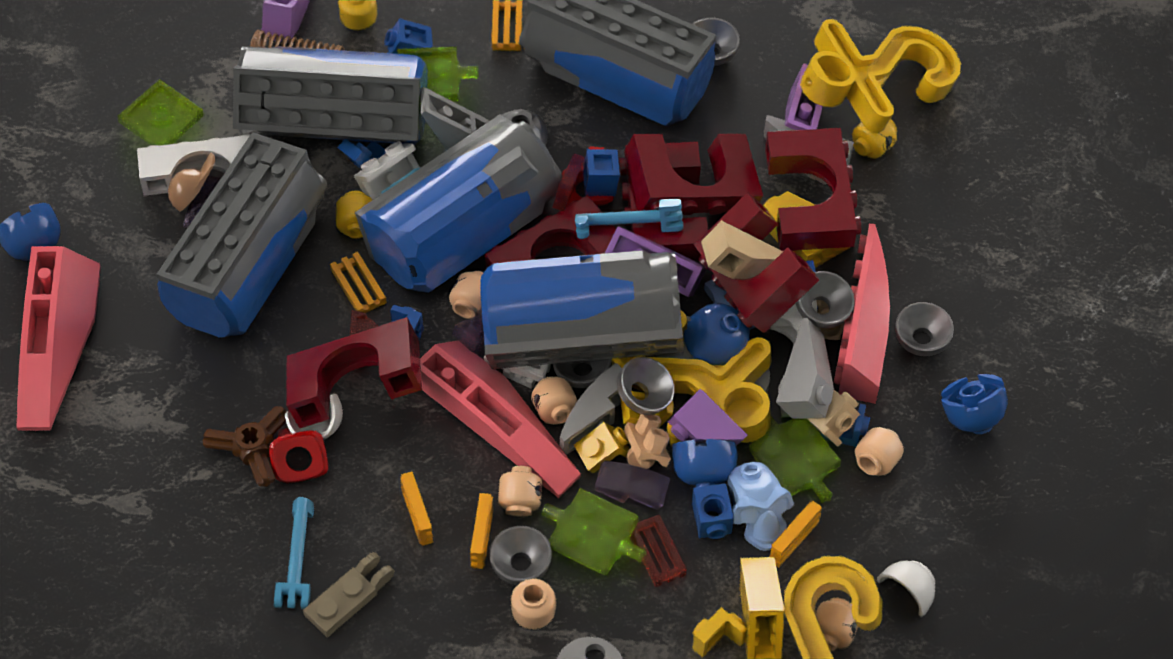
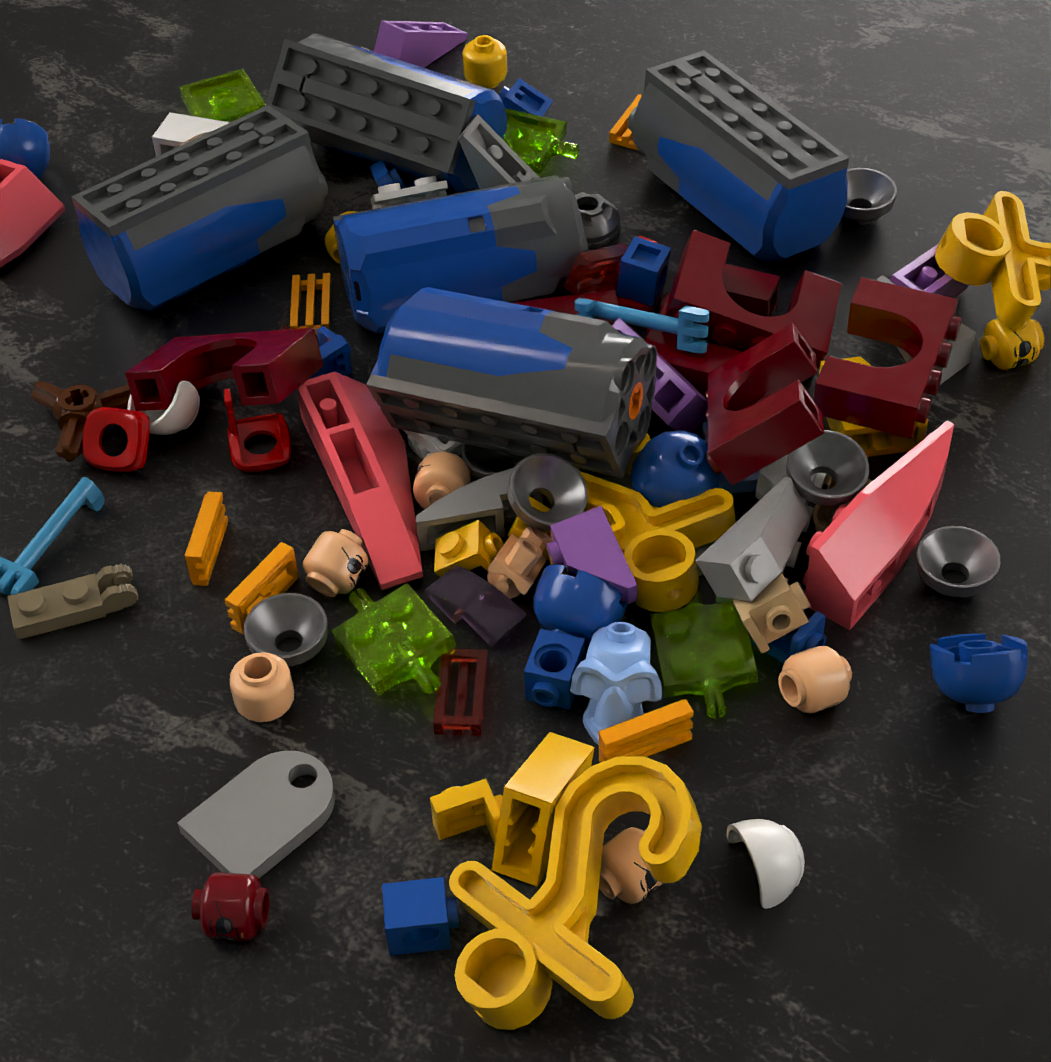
camera: 30 degrees right, 10 degrees down
tan slope [701,220,783,280] -> none
none -> red piece [224,388,292,472]

